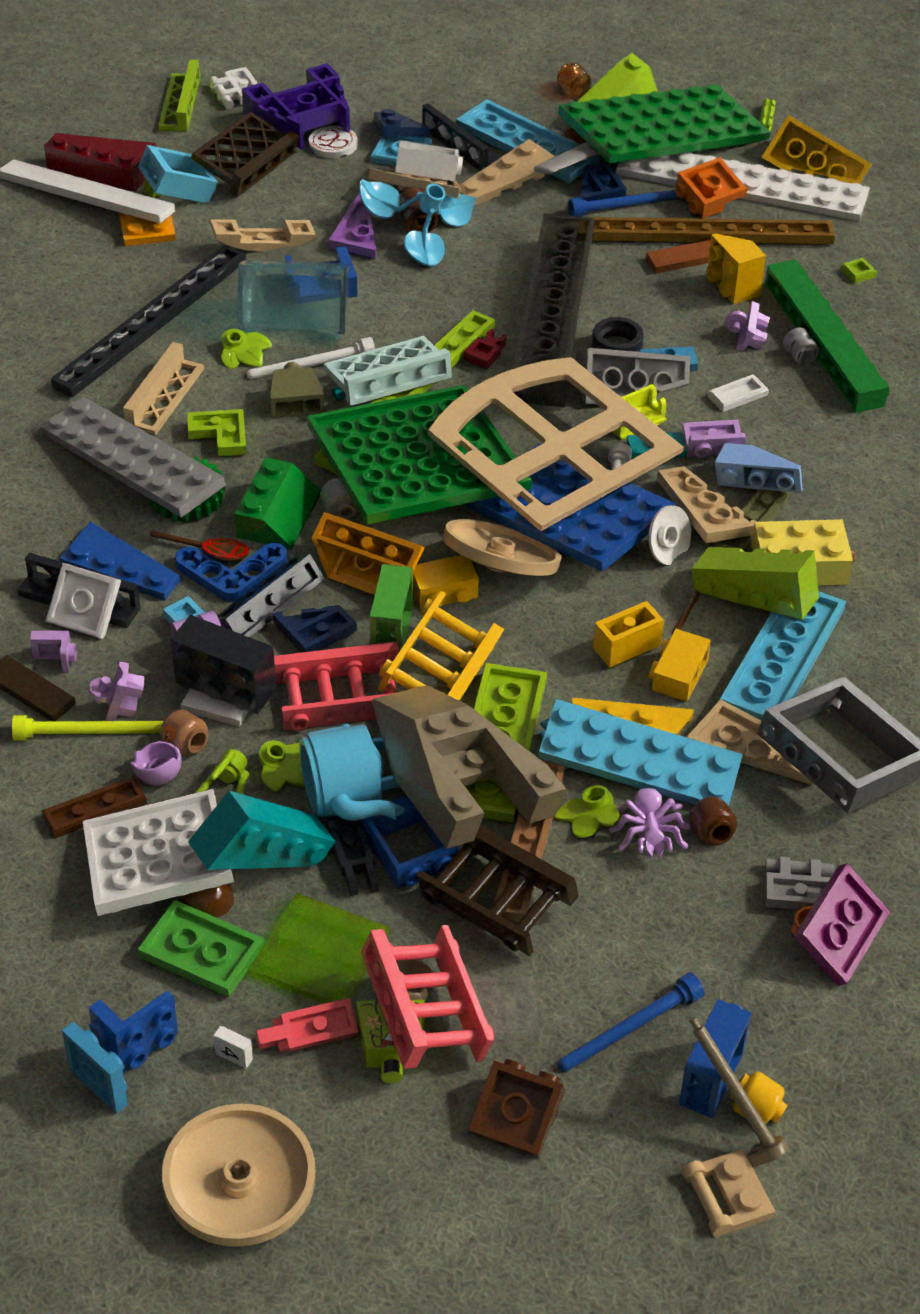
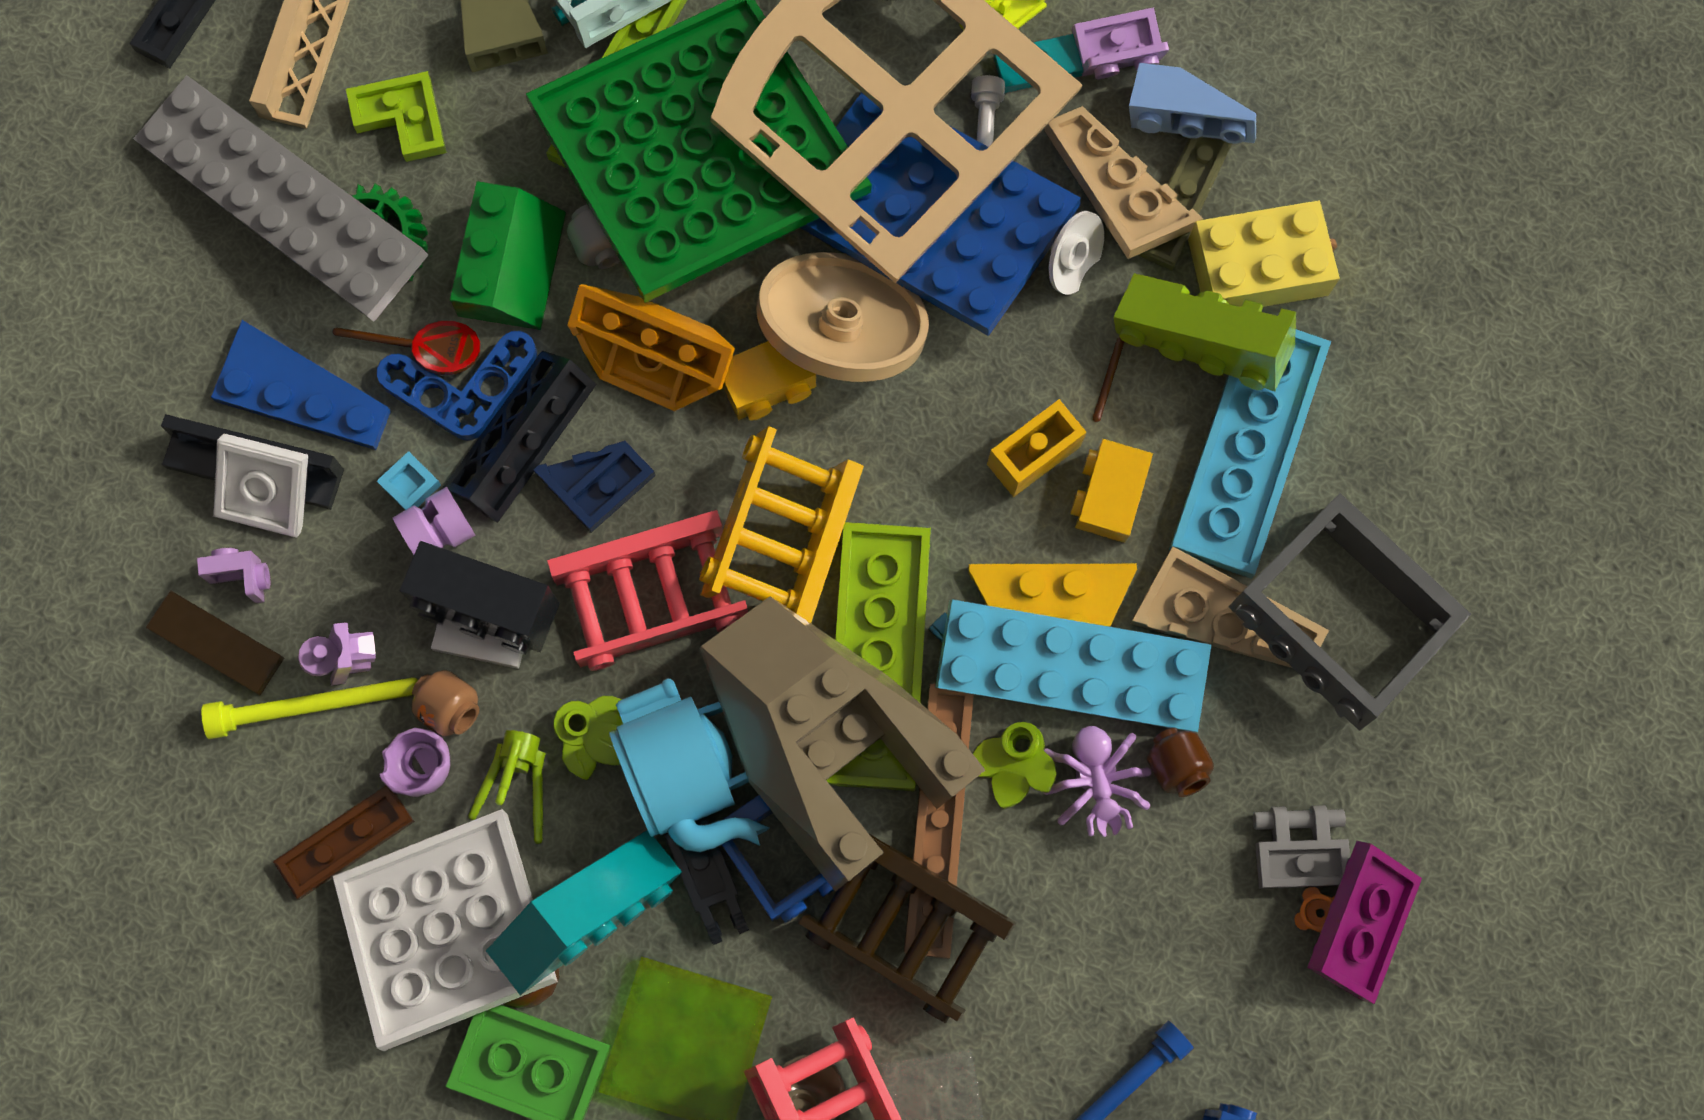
camera: 10 degrees left, 30 degrees up
bright green window [370,564,413,652] -> none

